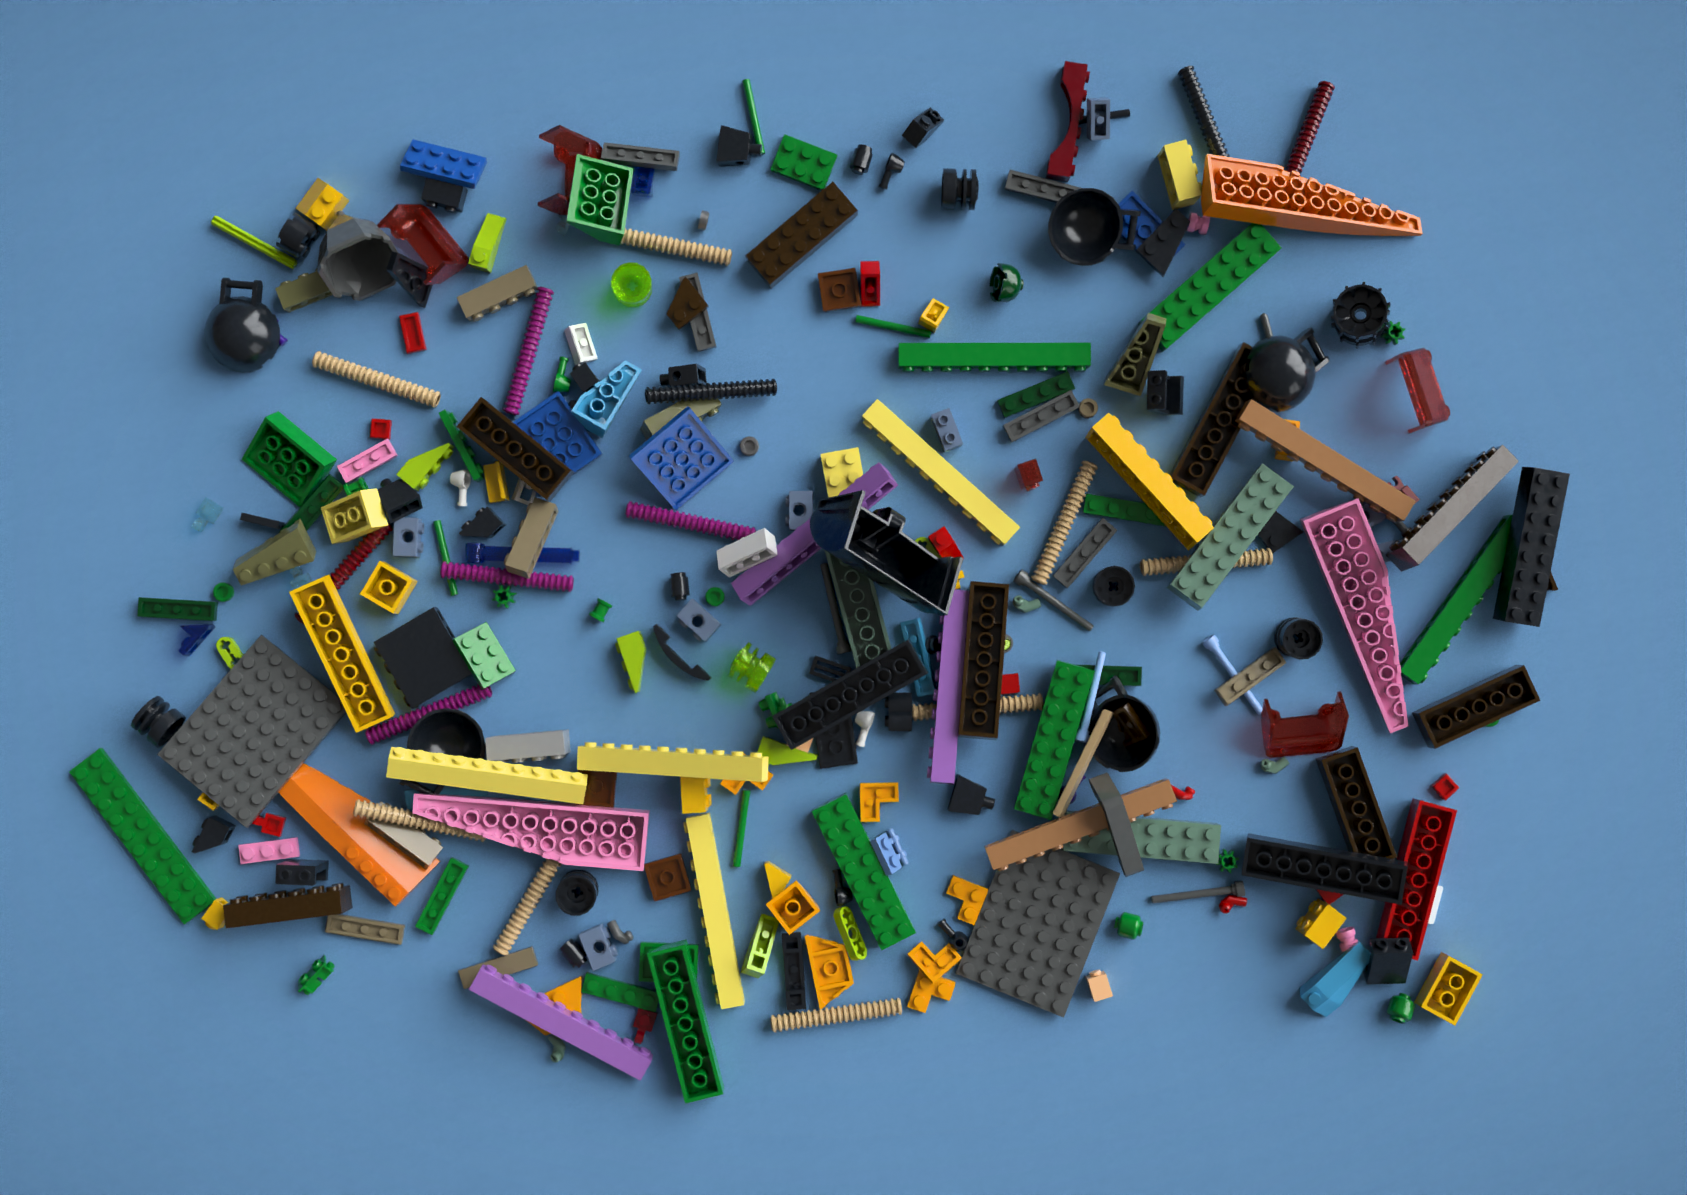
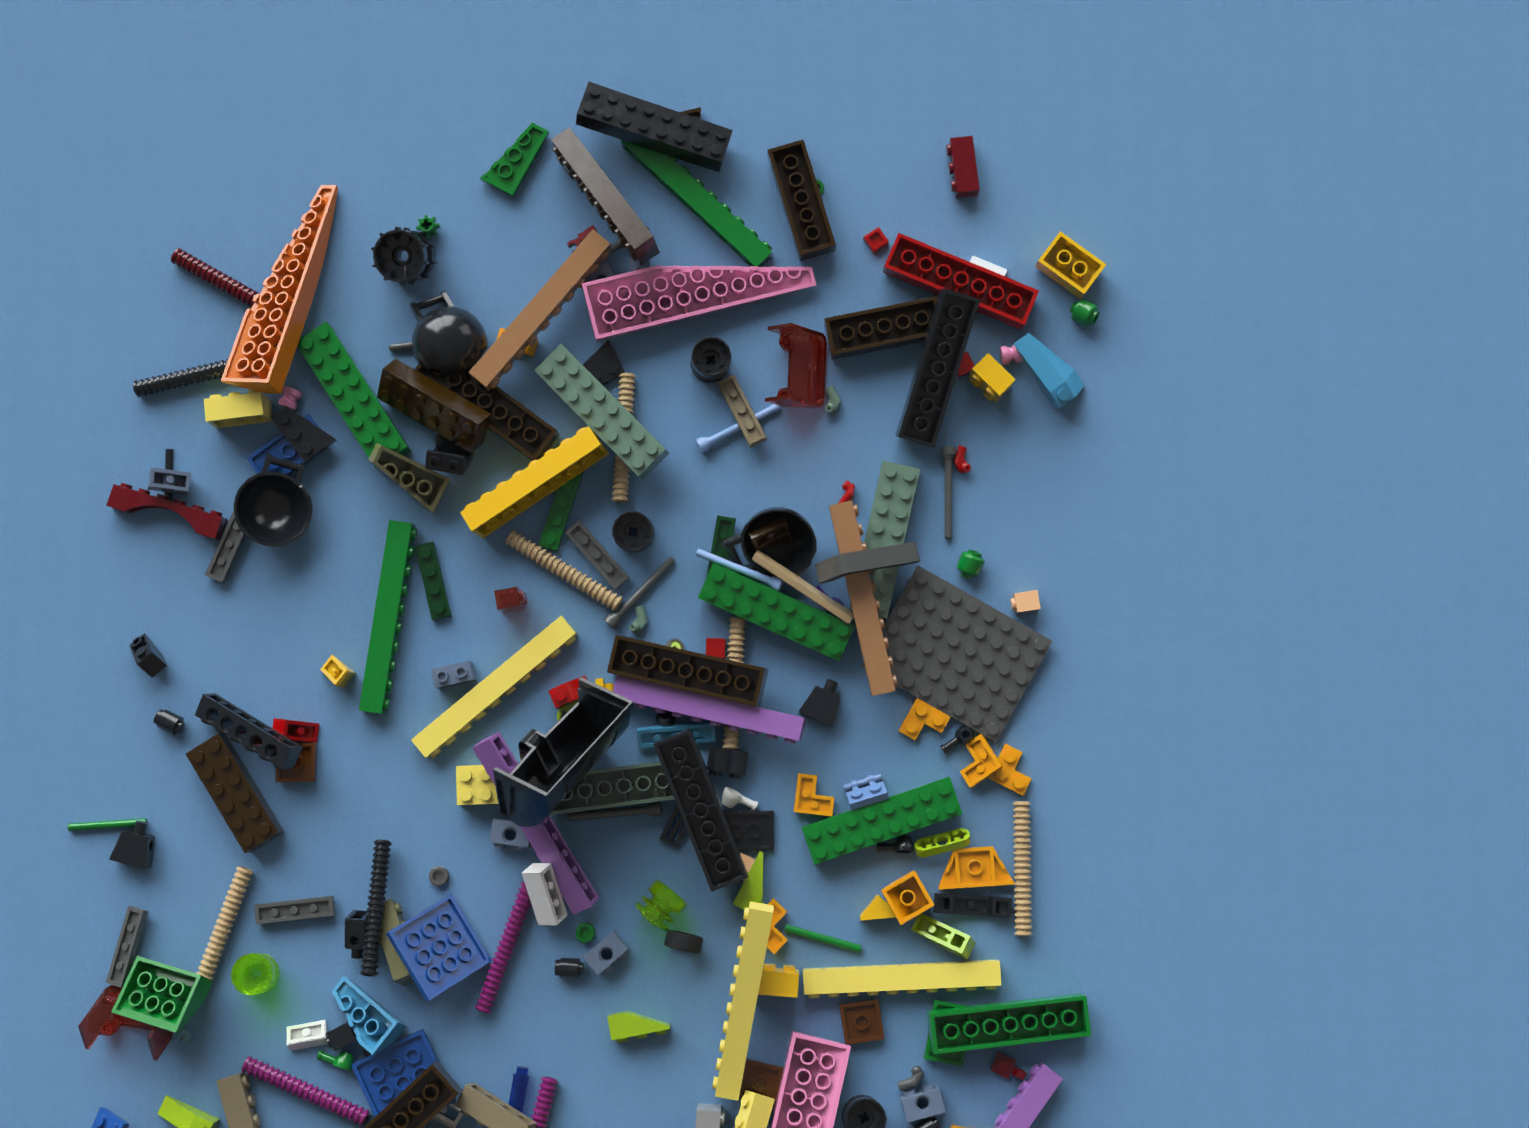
camera: 80 degrees left, 5 degrees down
green plate [581,972,659,1012] -> none
green bush [589,598,612,623] -> none
clear blue slope [631,167,655,197] -> none
black slope [653,624,712,681] -> none
dark brown wing [667,277,709,330] -> none
flat silver tile [698,210,709,231] -> none
green hips [759,692,792,729] -> none
green plate [771,134,838,191] -> none
green bar [855,315,931,338] -> none
black bar [878,153,905,190] -> none
black wheel [941,168,979,210] -> none
dark green cylinder [990,263,1024,302] -> none
dark grey plate [1003,390,1080,443] -> none
dark tan tile [1078,398,1098,418] -> none
green gear [1216,848,1239,873] -> none
black panel [1363,938,1413,984] -> none
clear red windscreen [1385,347,1450,433] -> none
none -> black brick [195,693,302,770]
none -> dark brown brick [377,359,491,453]
none -> green wing [480,123,550,197]
none -> black tyre [664,930,703,954]
none -> dark red brick [946,135,980,198]

